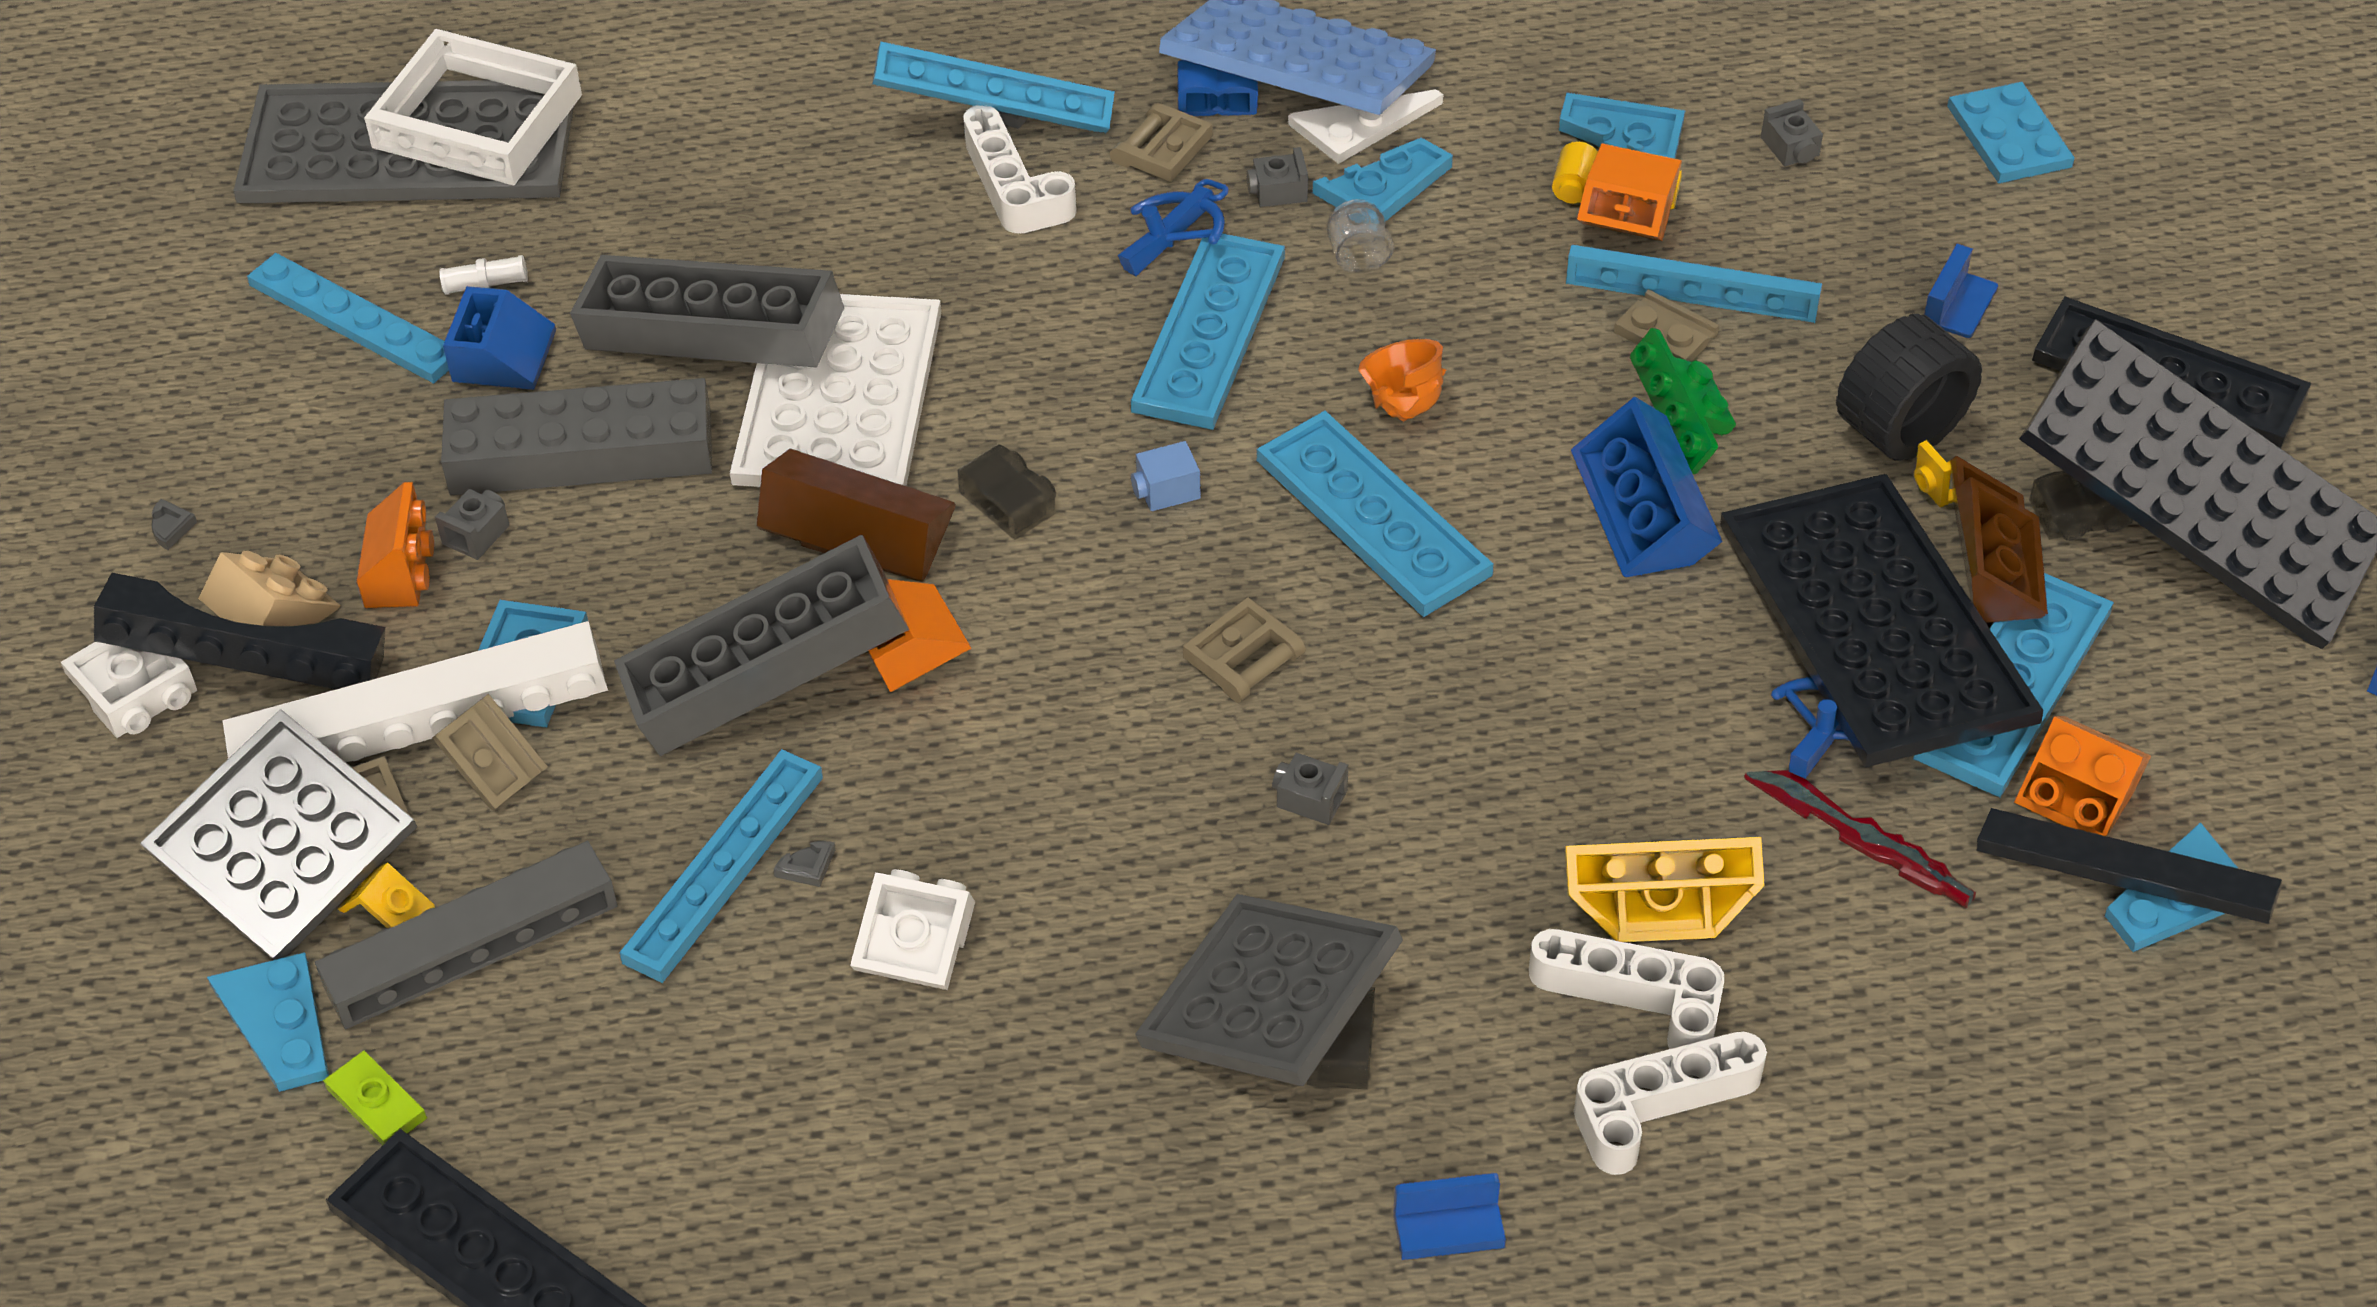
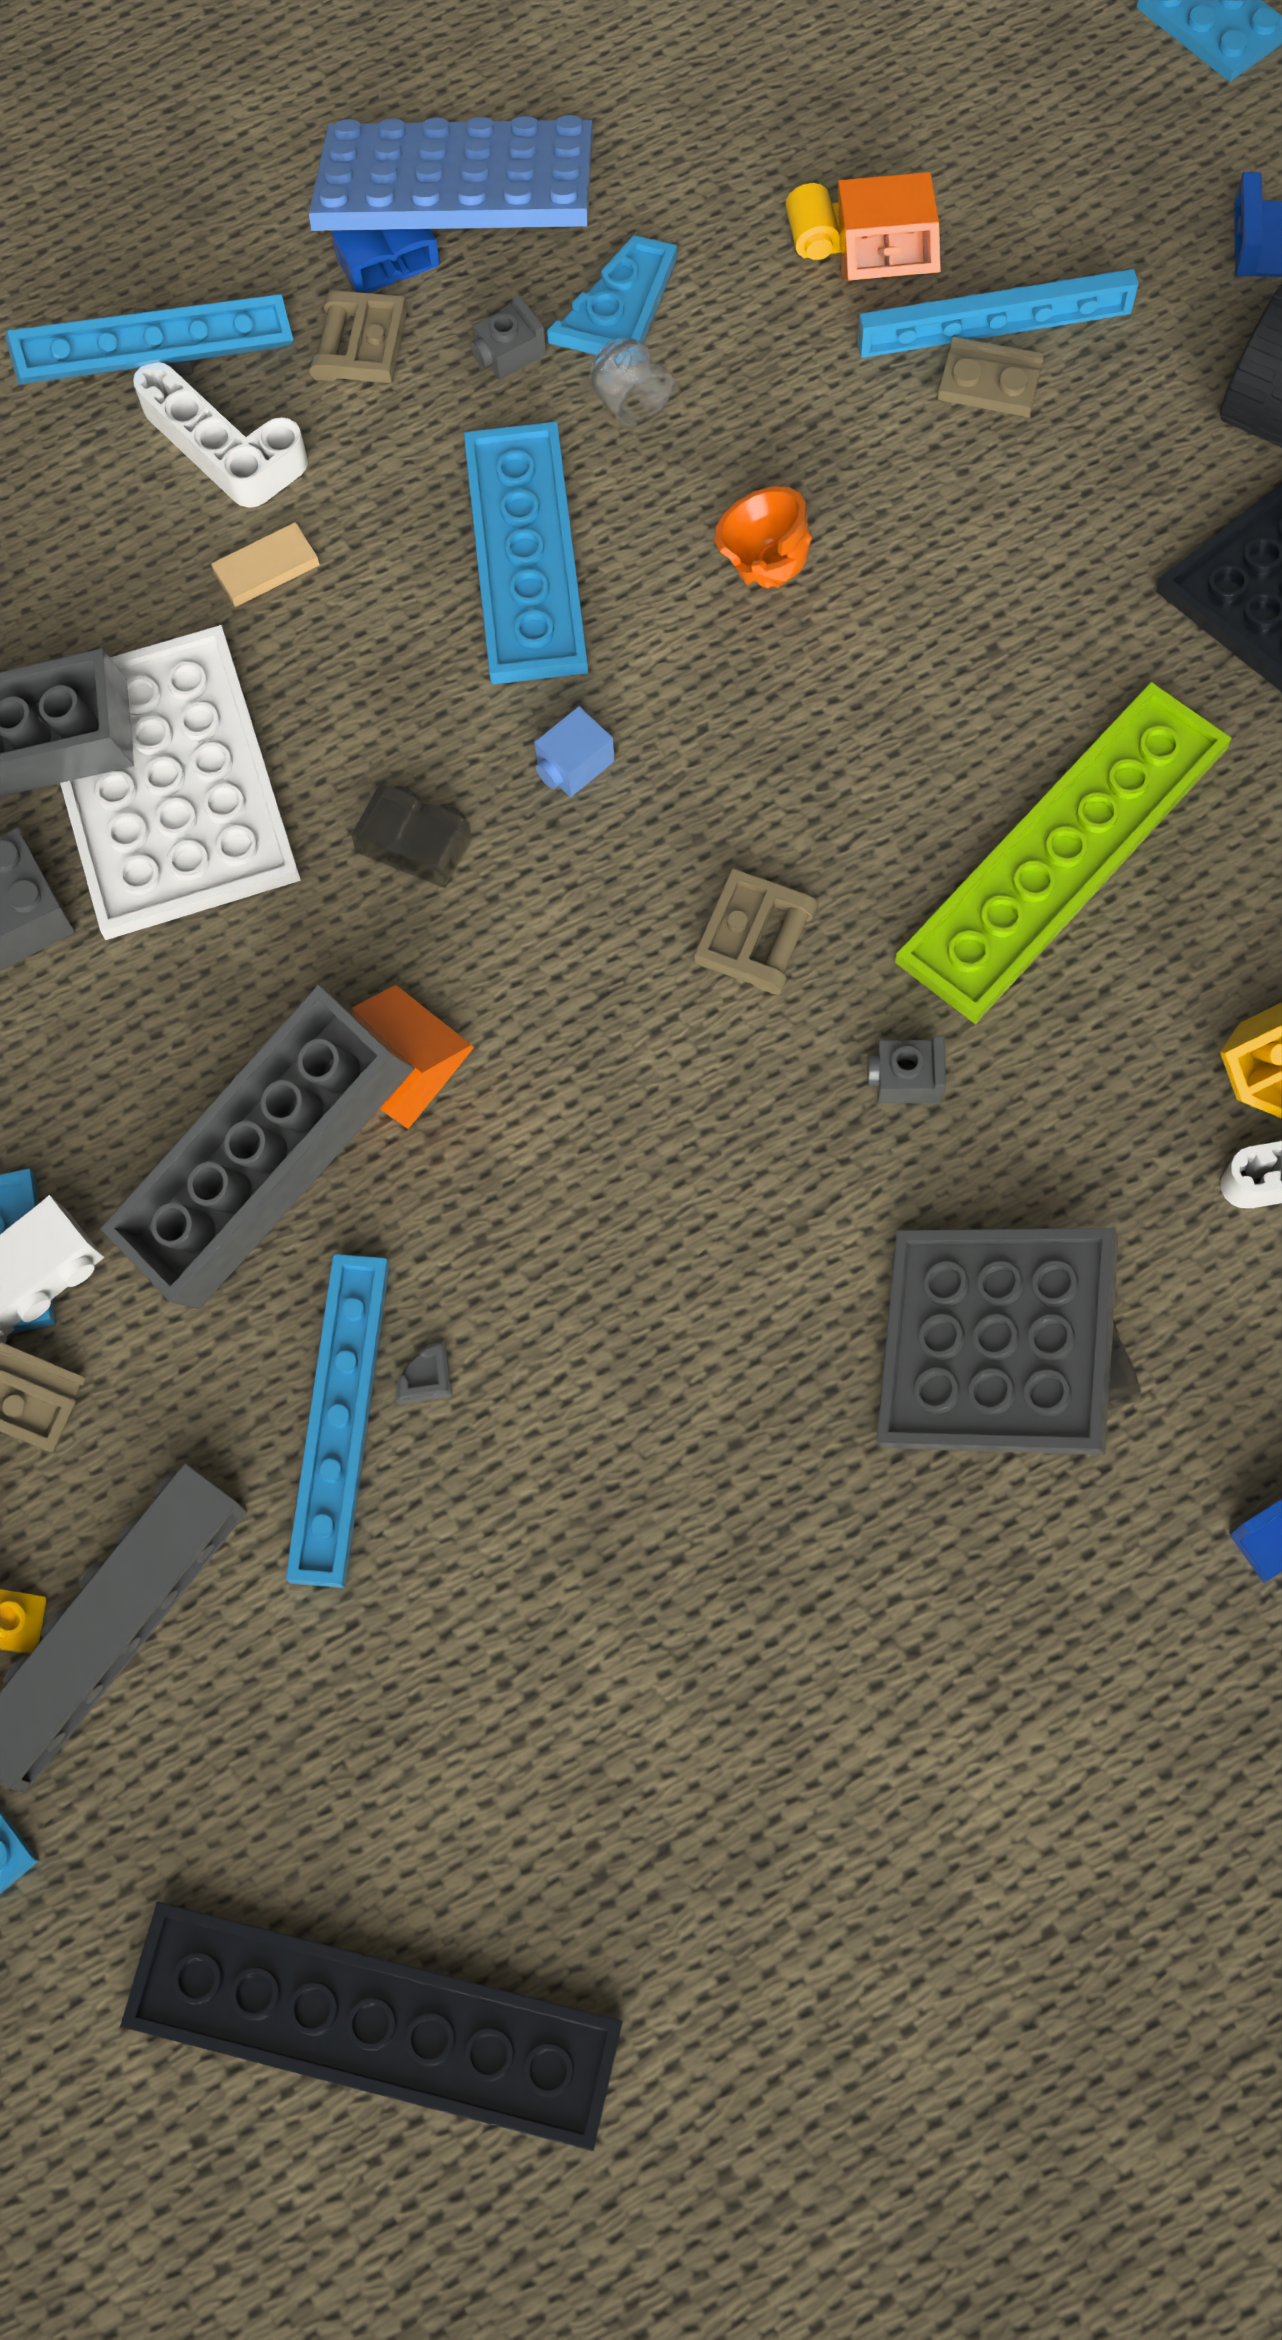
camera: 20 degrees left, 20 degrees up
lime plate [323,1050,427,1145] -> none
reddish brown slope [757,448,956,582] -> none
white plate [850,869,975,990] -> none
blue piece [1118,179,1229,276] -> none
dark azure plate [1257,411,1494,617] -> none
white wing [1288,89,1443,164] -> none
dark azure wing [1559,93,1685,159] -> none
blue slope [1571,396,1723,578] -> none
green bracket [1630,328,1737,474] -> none
dark grey brick [1761,99,1823,167] -> none
none -> tan tile [211,522,320,607]
none -> lime plate [895,682,1232,1025]

